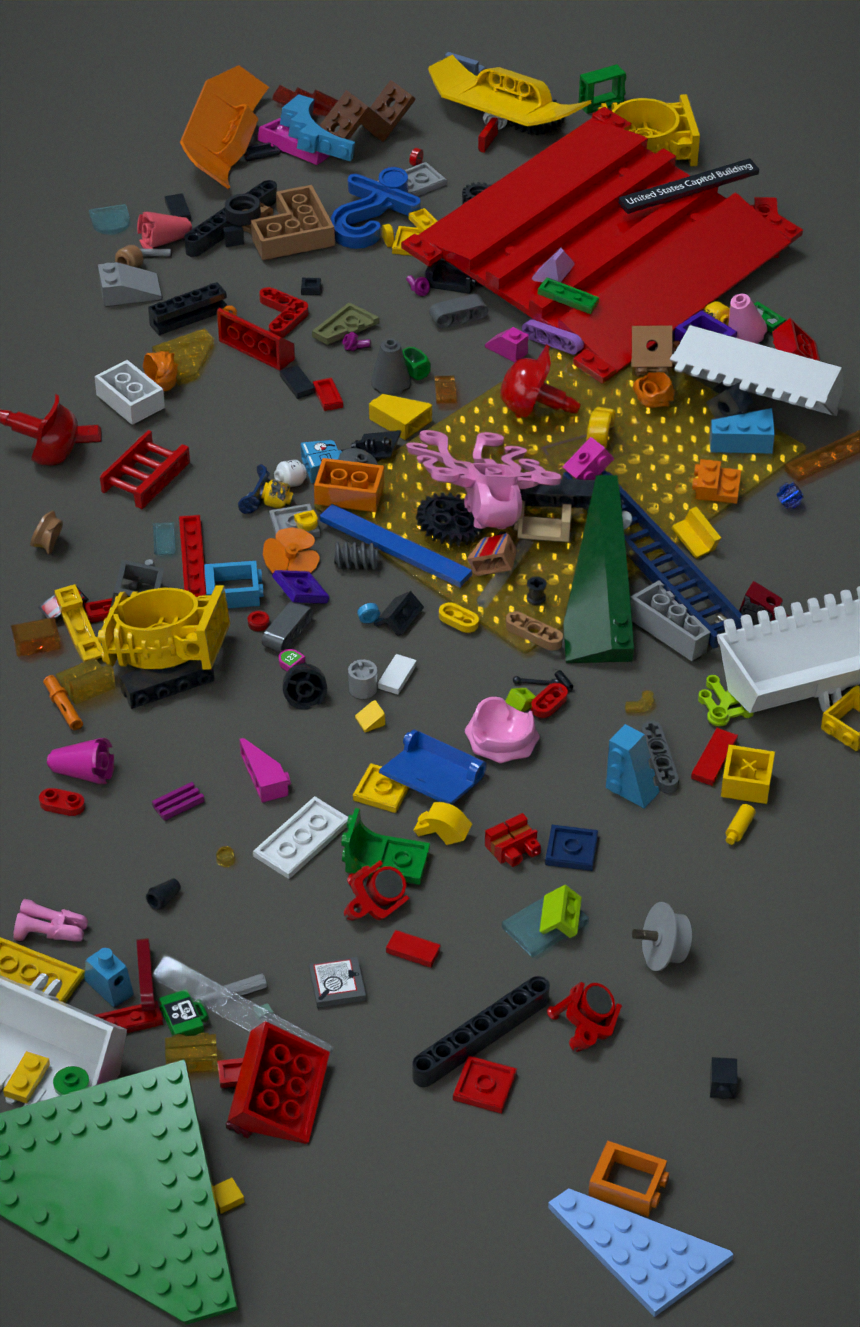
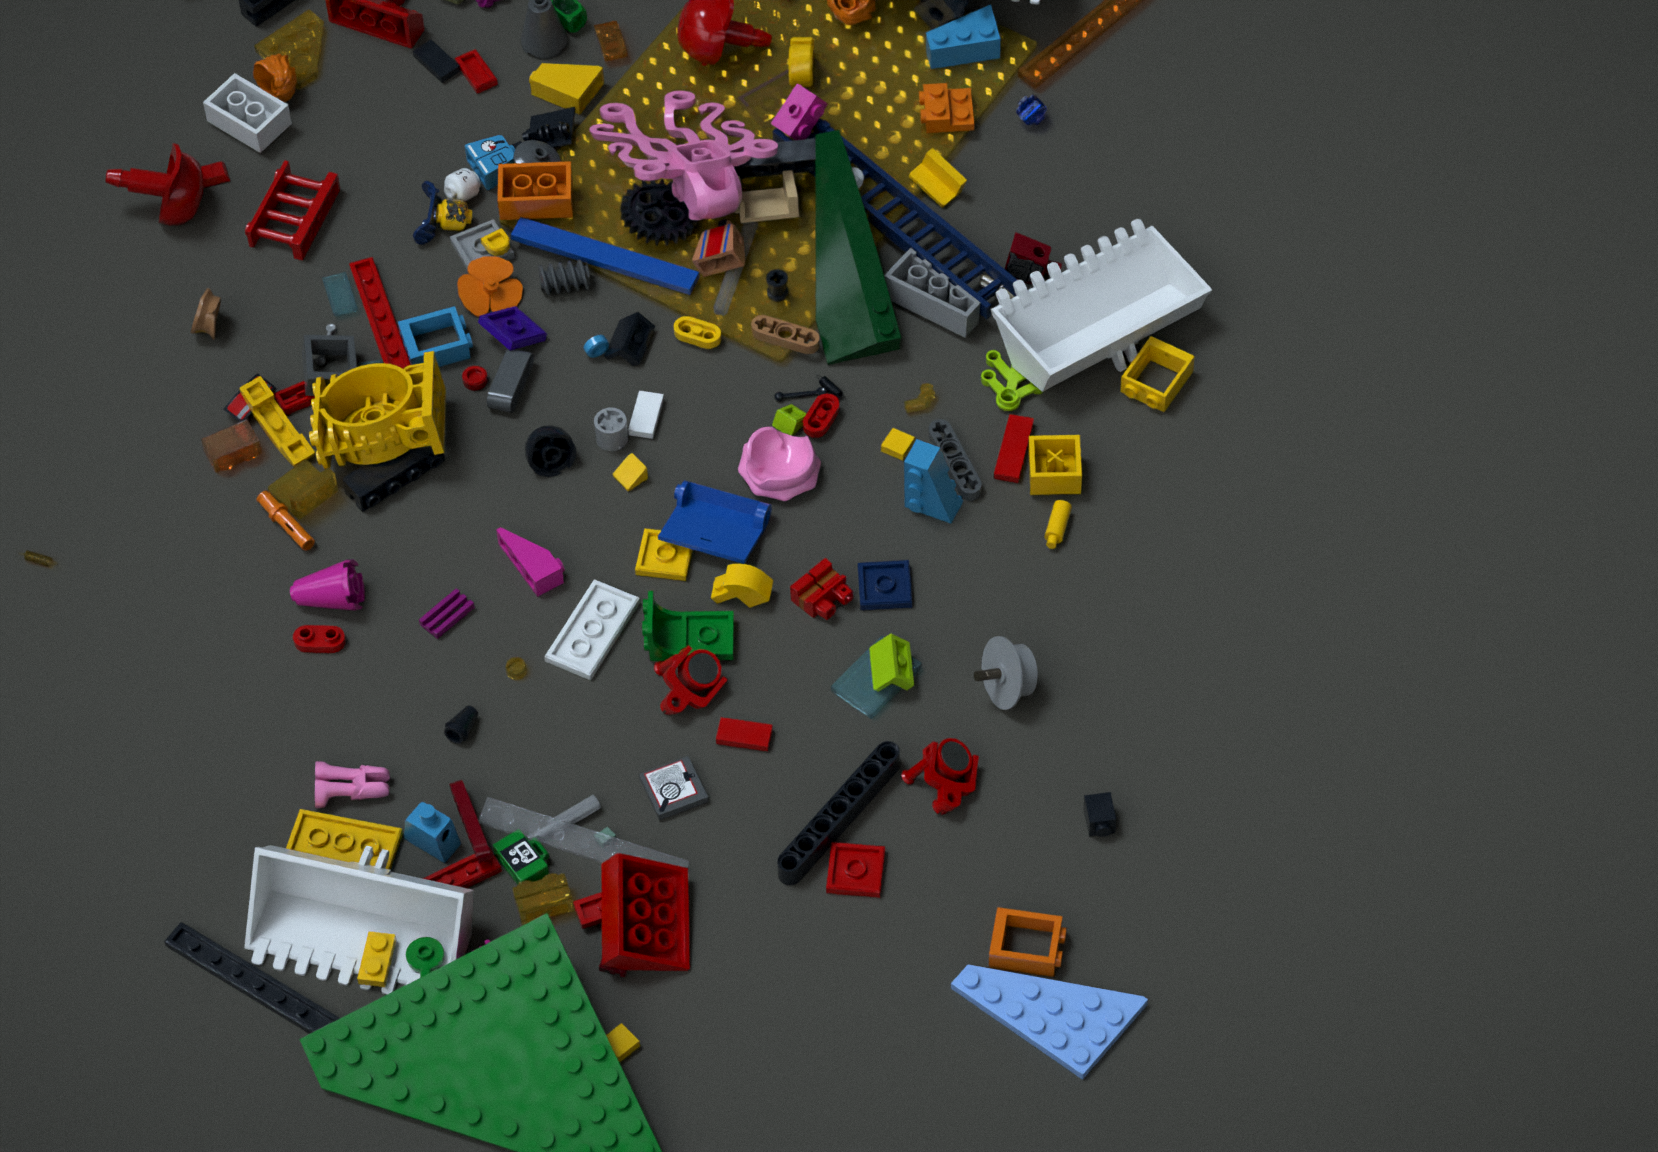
camera: 10 degrees left, 10 degrees up
tile [279,649,306,671] -> none
none -> yellow tile [881,428,915,461]

